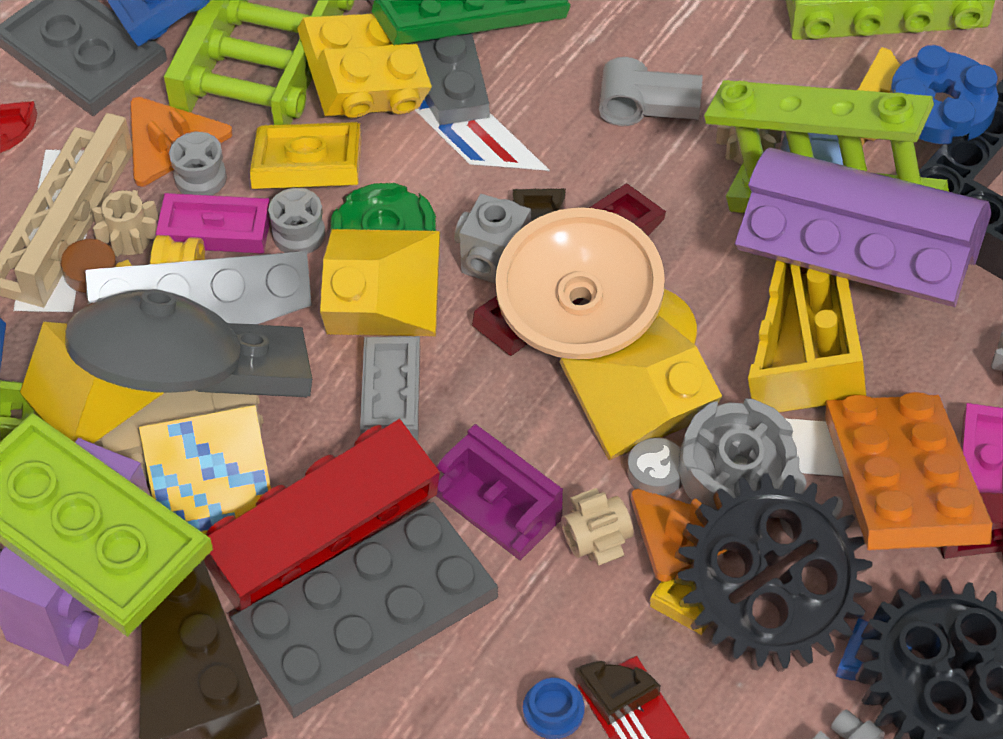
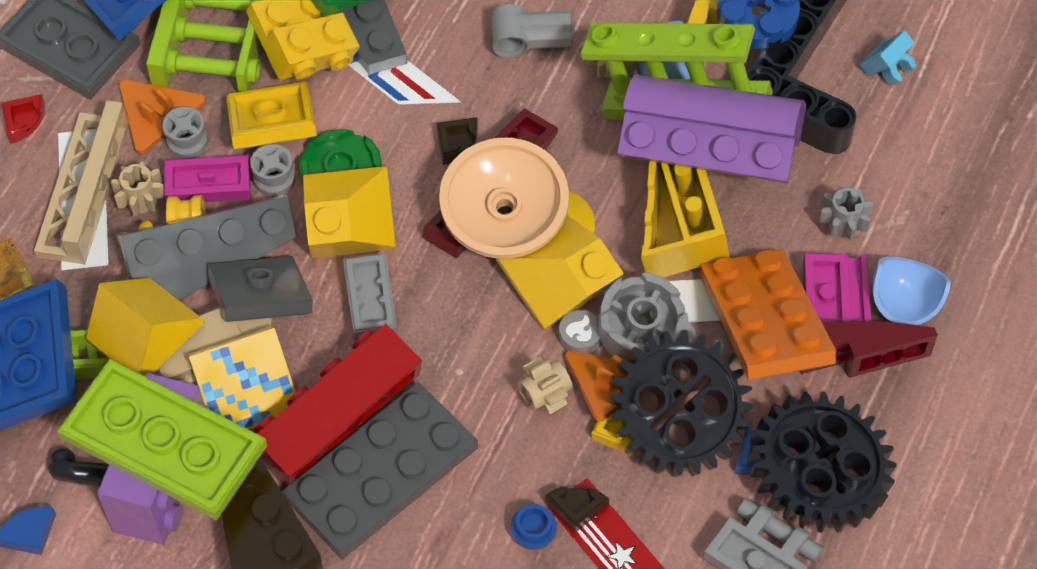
camera: 10 degrees left, 5 degrees up
dark orange tile [61,239,116,293] -> none
dark grey dish [65,290,241,393] -> none
magenta hinge [436,424,563,560] -> none
light grey brick [455,193,531,284] -> none

